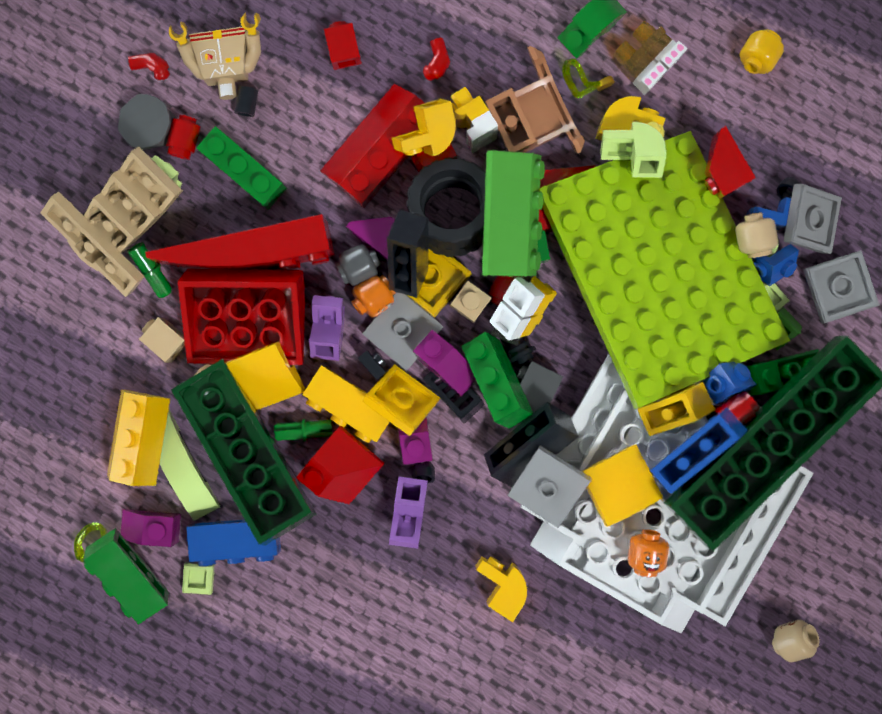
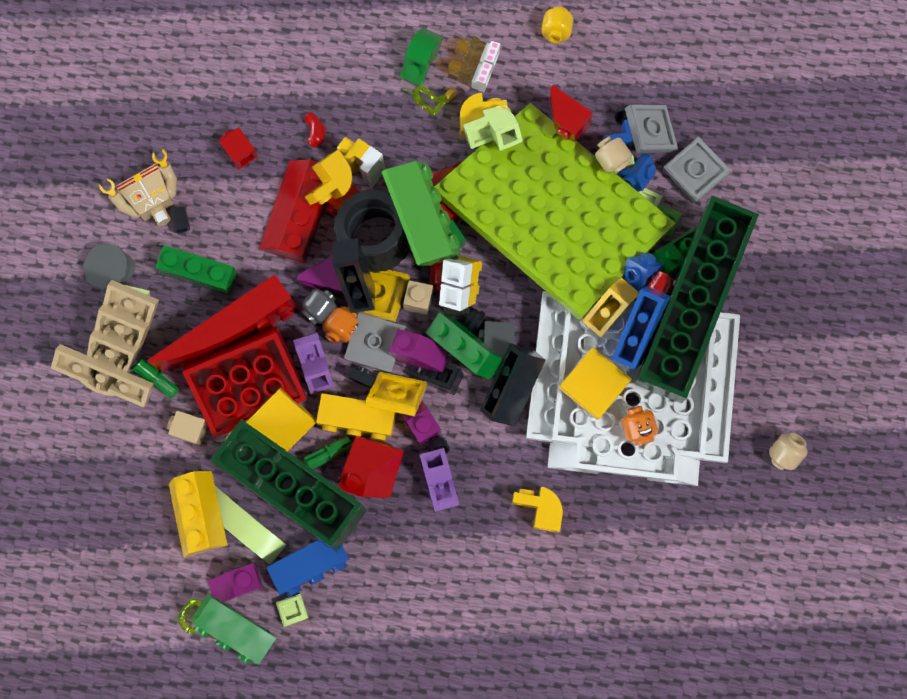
camera: 30 degrees left, 10 degrees down
red arm [128,53,170,80] -> none
red brick [166,115,201,160] -> none
nougat piece [485,46,584,154] -> none
light grey plate [508,445,591,528] -> none

